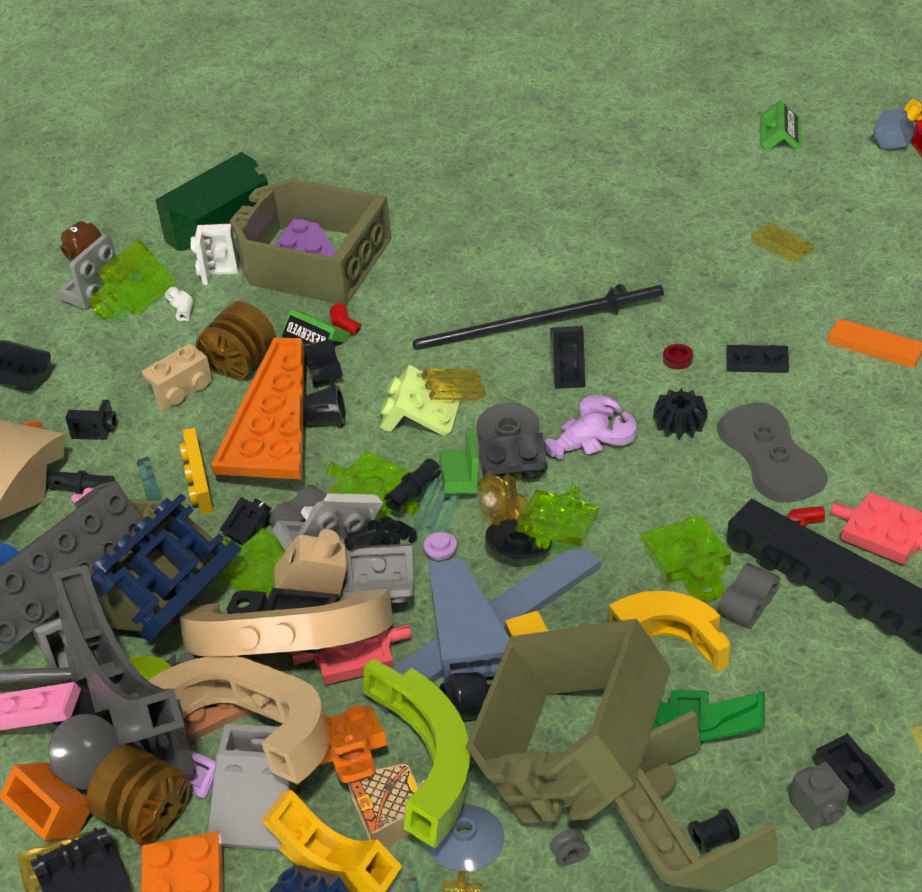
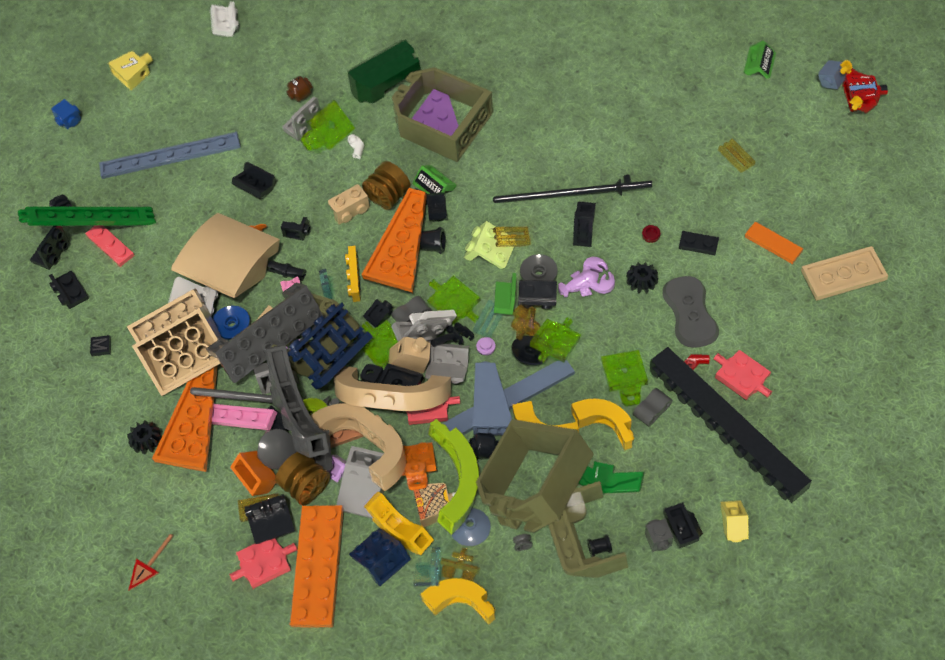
camera: 10 degrees right, 15 degrees up
white bracket [191,224,239,285] -> none
red arm [329,303,362,337] -> none
black pin [384,458,441,512] -> none

